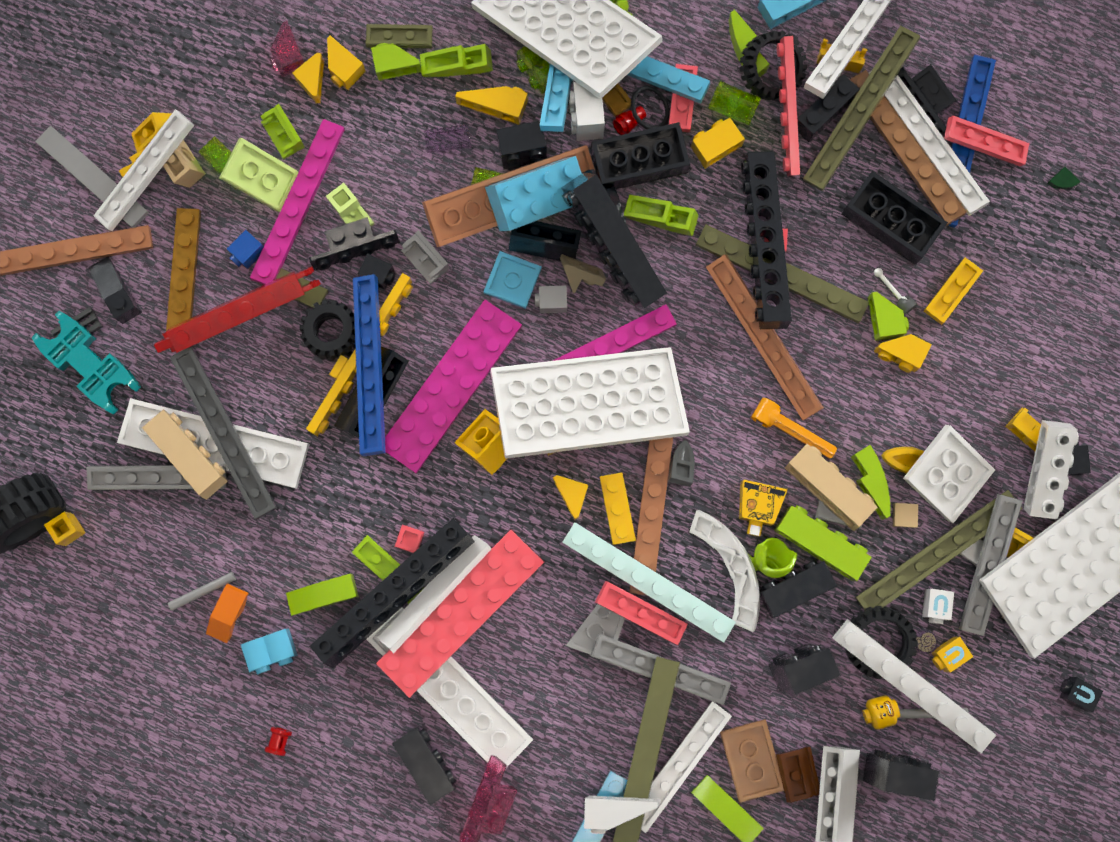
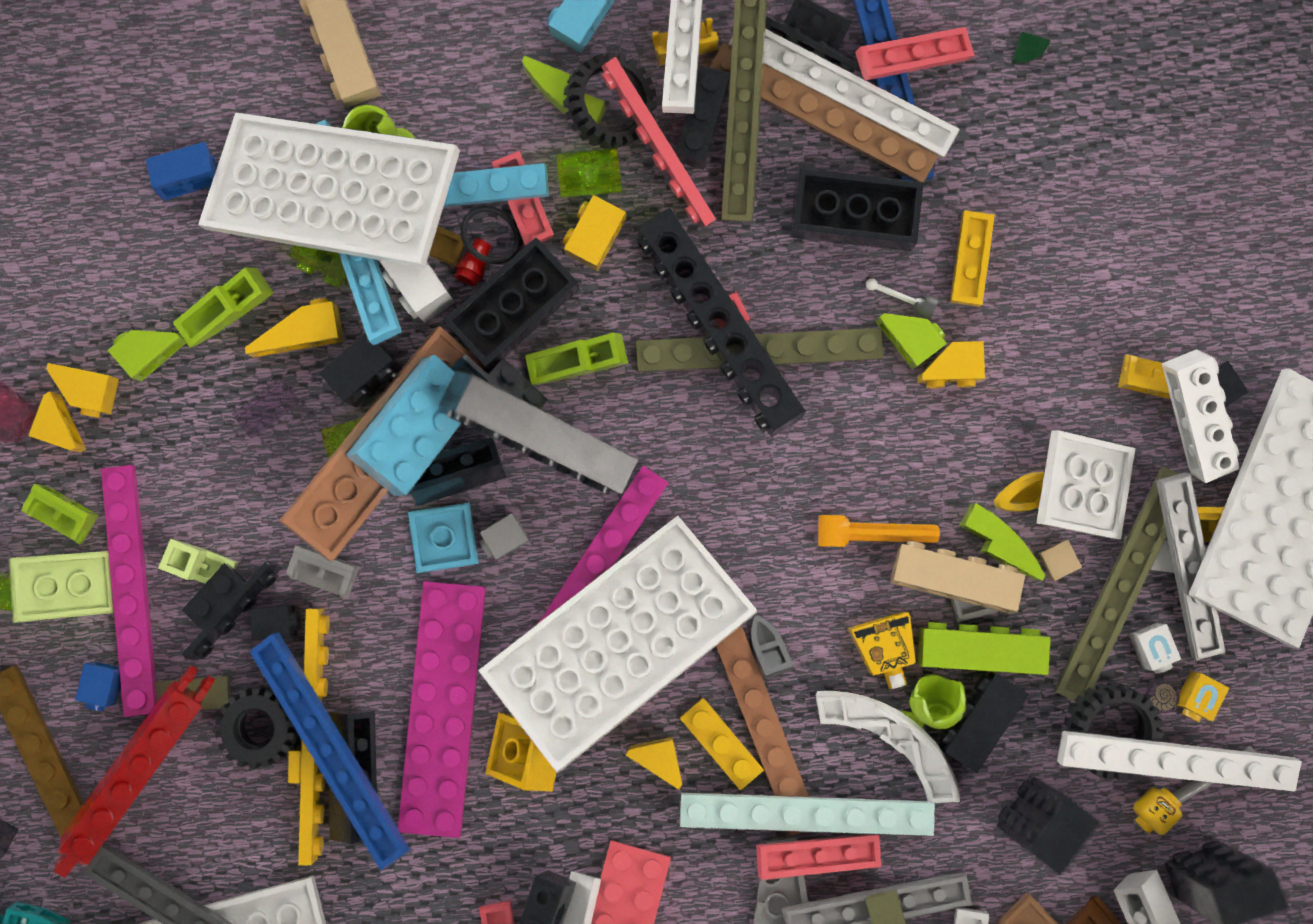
camera: 30 degrees left, 5 degrees up
olive tile [366,24,433,48] -> none
dark tan slope [560,254,606,293] -> none
nougat plate [706,254,824,420] -> none

